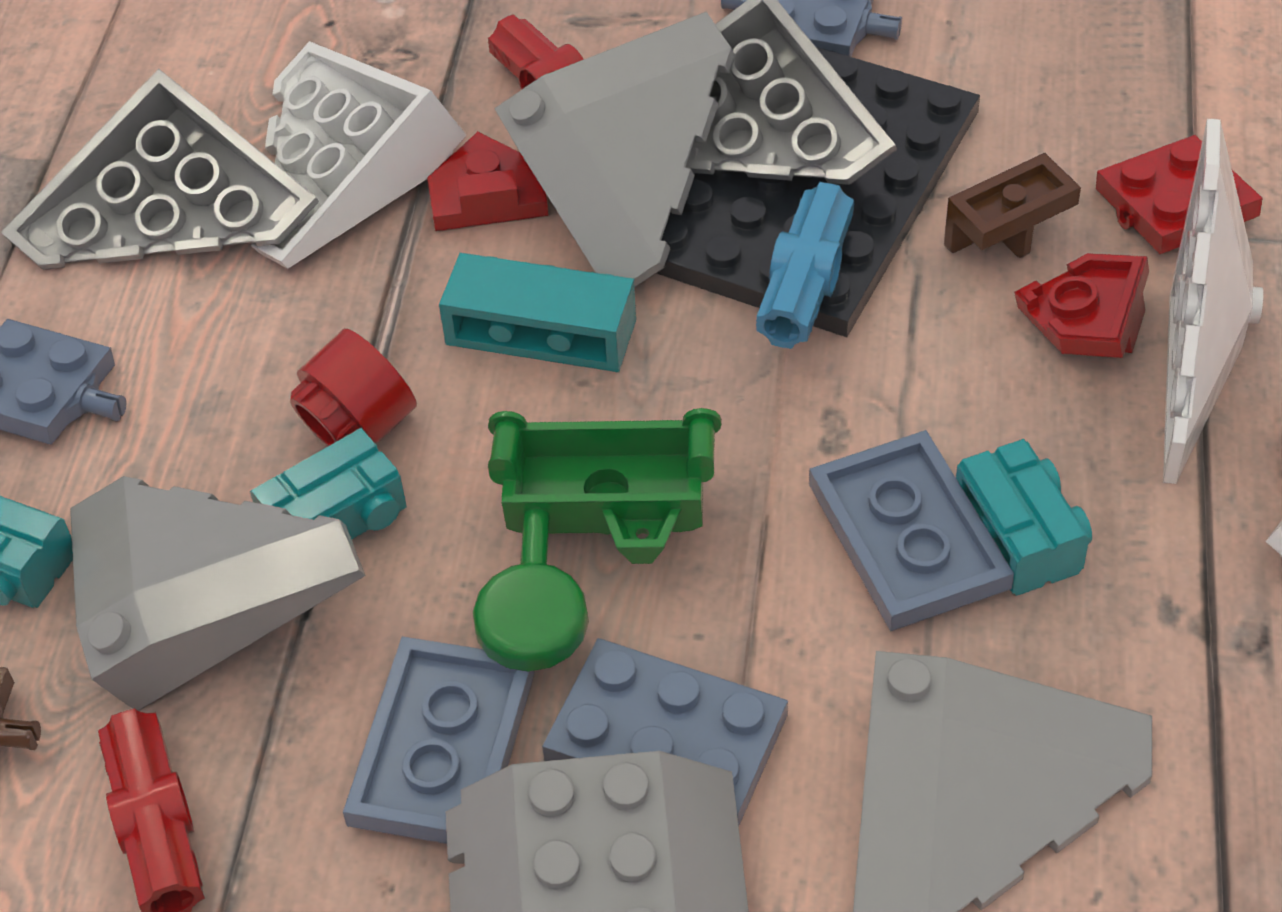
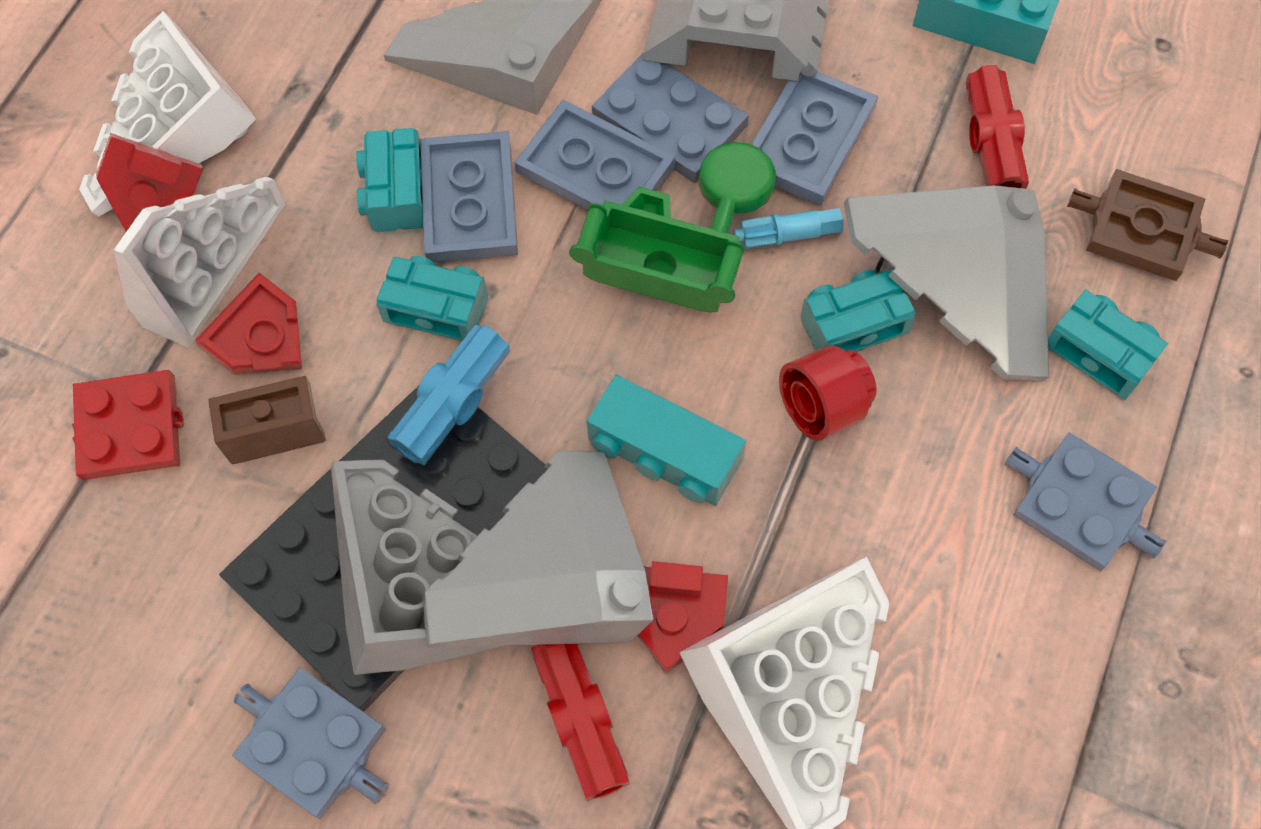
camera: 165 degrees left, 15 degrees up
light grey slope [1,69,319,270] -> none
none -> teal brick [376,256,488,341]
none -> sand blue plate [514,100,676,210]
none -> medium azure piece [732,208,844,249]

